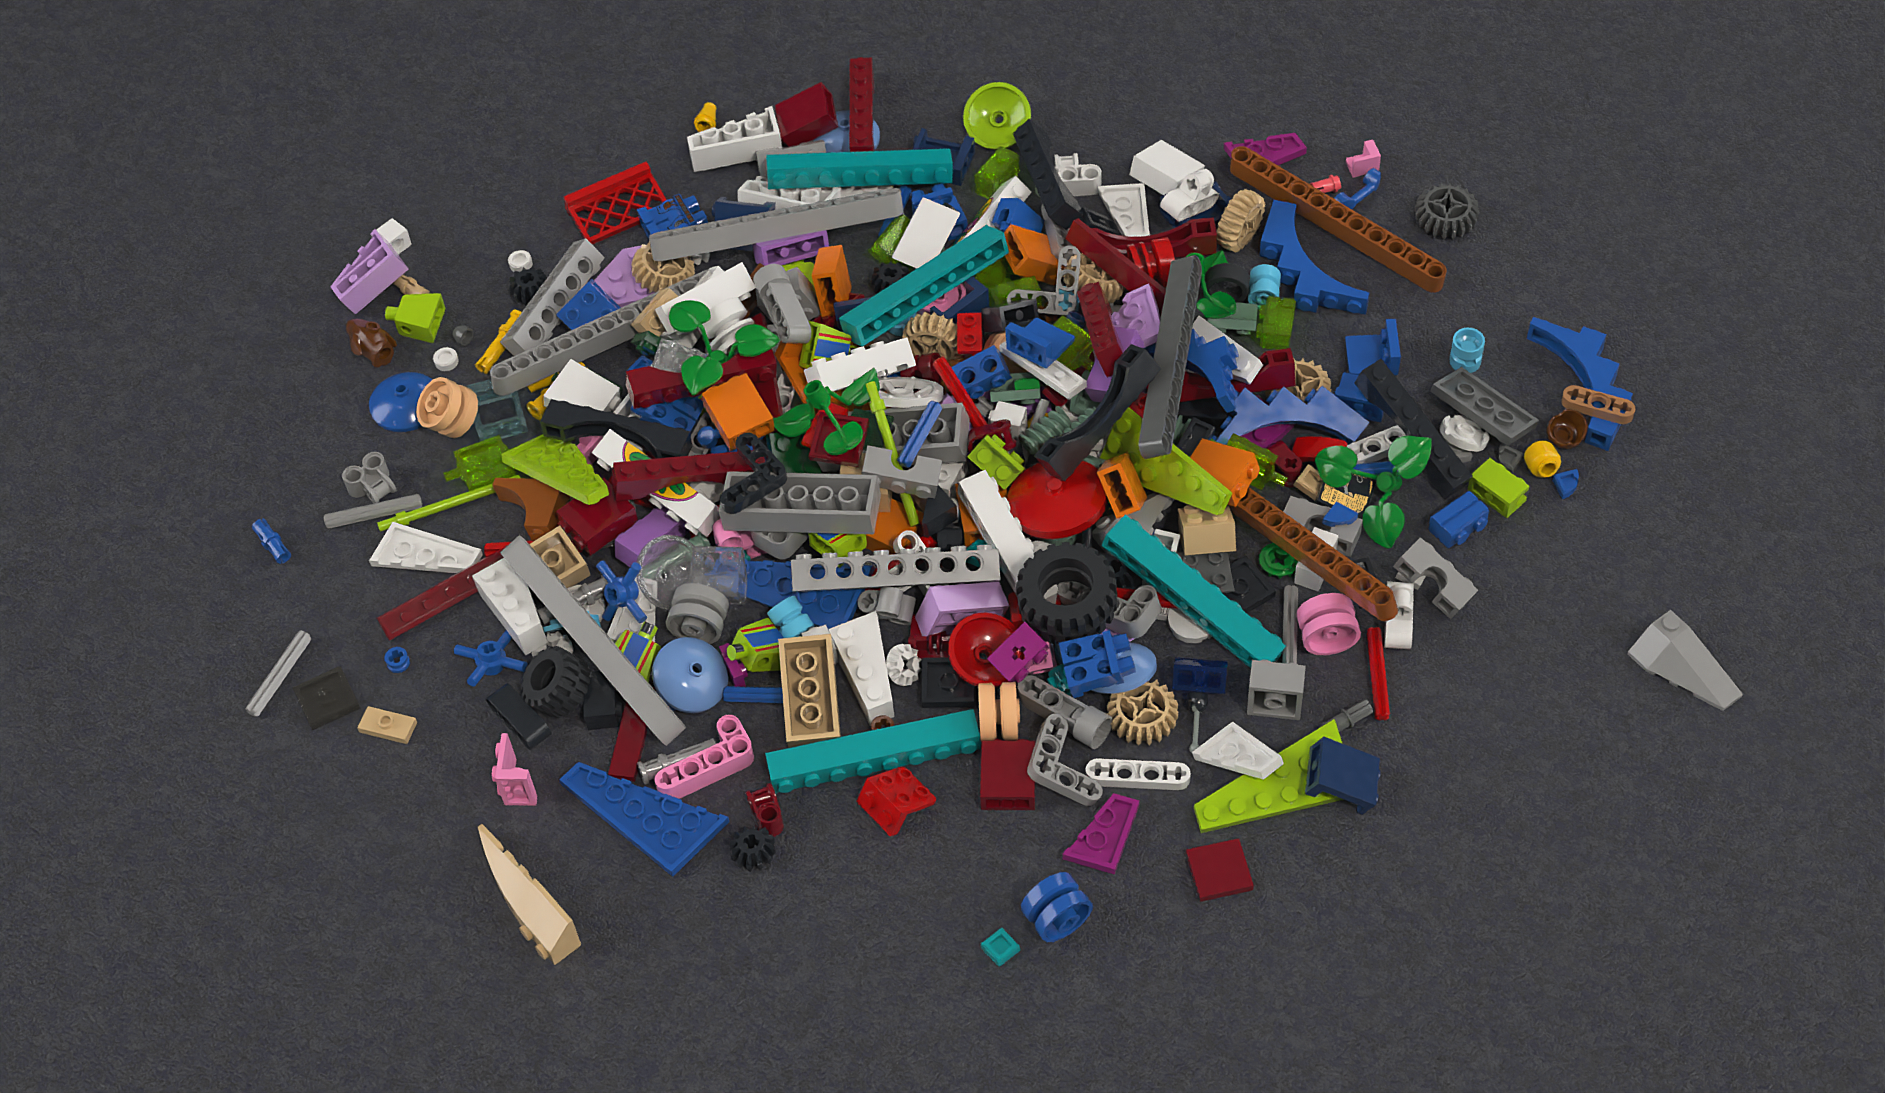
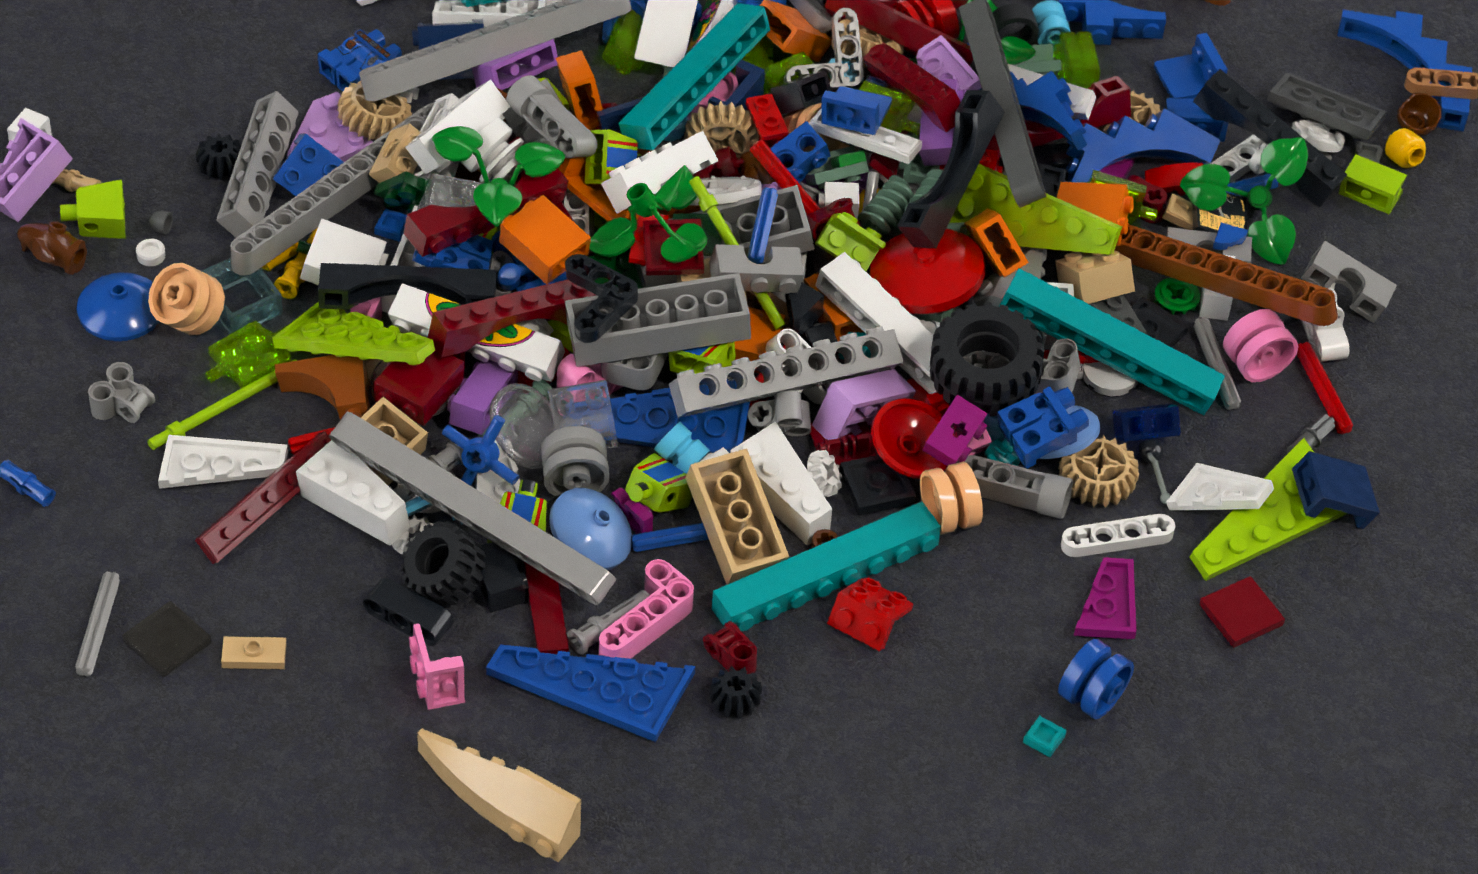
camera: 25 degrees left, 5 degrees down
light grey axle [324,494,422,528] -> none
blue bush [384,647,410,673] -> none
blue bar [454,630,527,687] -> none
yellow pin [475,310,522,374] -> none
white tile [508,250,532,272] -> none
red fence [564,161,667,244] -> none
black gear [871,260,909,294] -> none
dark red brick [980,739,1035,810] -> none
light grey beam [1027,714,1103,806] -> none
light grey brick [1247,660,1306,720] -> none
blue brick [1428,491,1489,548] -> none
medium azure wheel [1450,328,1485,373] -> none
blue tile [1552,469,1579,499] -> none

